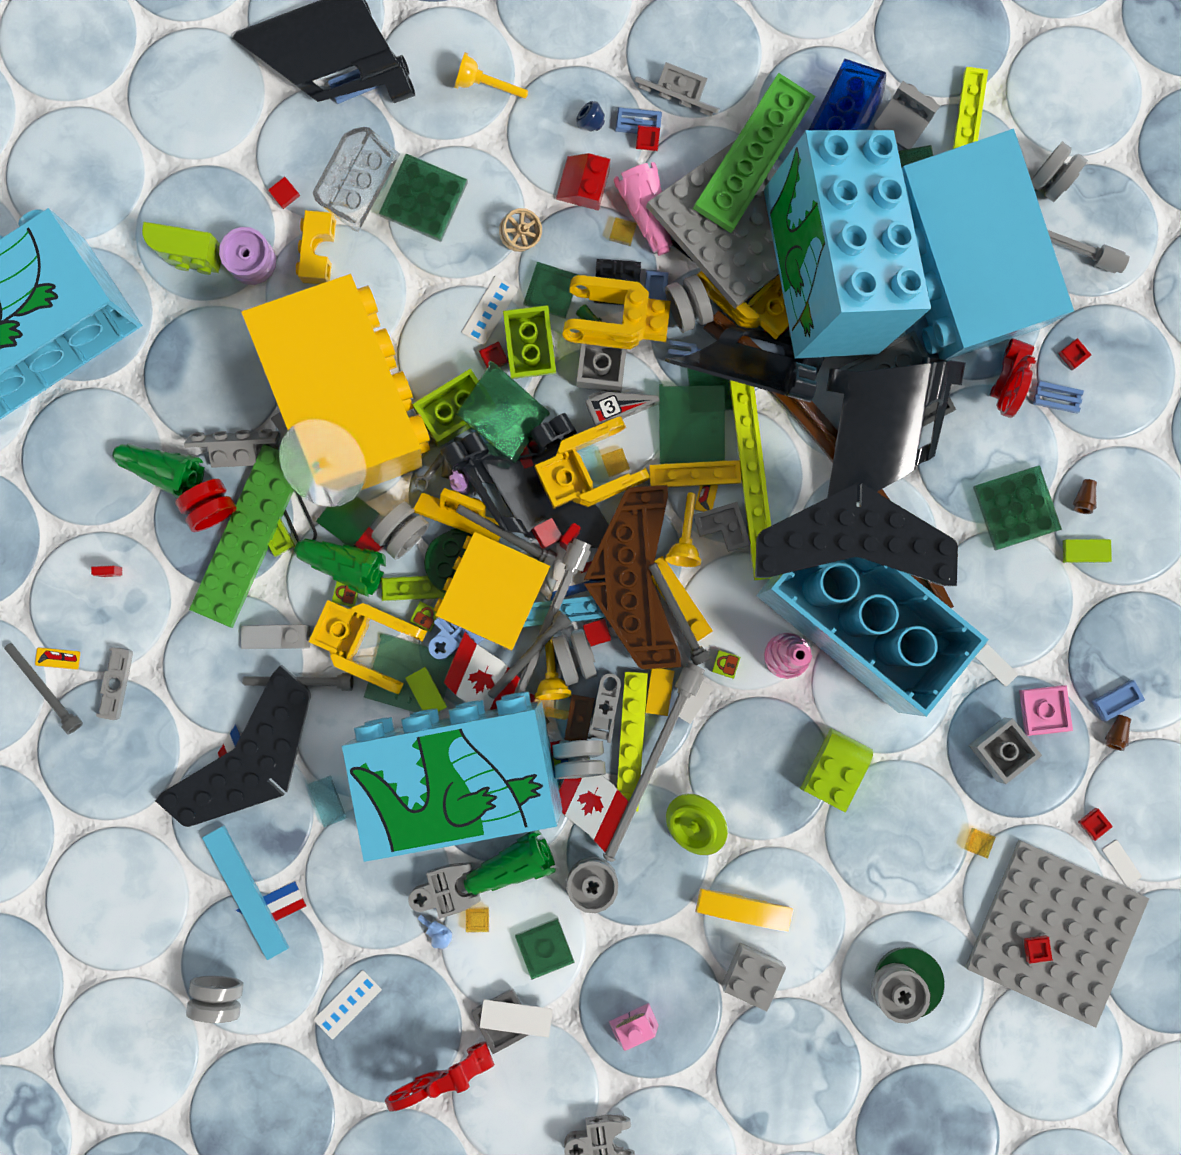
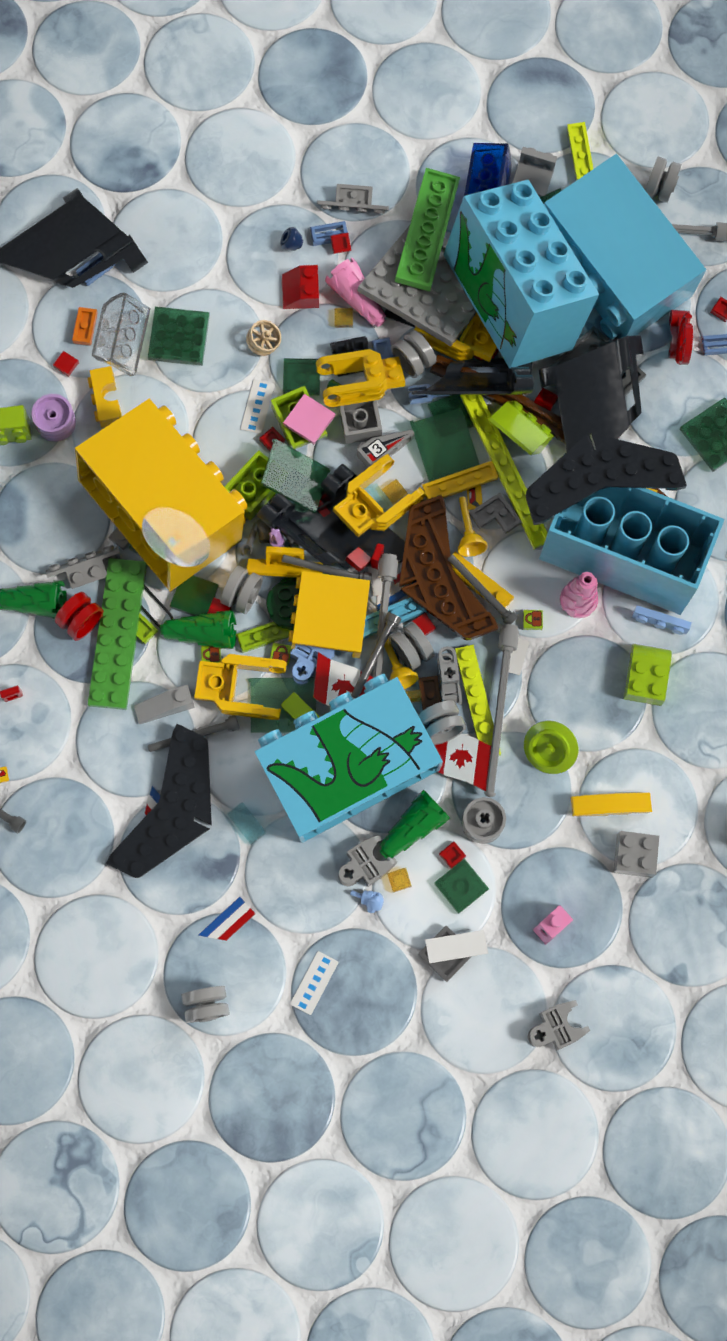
camera: 20 degrees left, 10 degrees down
light grey piece [96,648,133,720] -> none
medium azure tile [202,825,289,960] -> none
red piece [385,1041,495,1111] -> none
yellow piece [454,52,528,99] -> none
yellow tile [645,669,674,716] -> none
none -> orange plate [72,307,98,346]
none -> bright pink tile [283,394,335,445]
none -> red tile [439,841,466,869]
none -> lime slope [489,401,554,455]
none -> red tile [534,388,558,411]
none -> light blue plate [632,605,692,635]

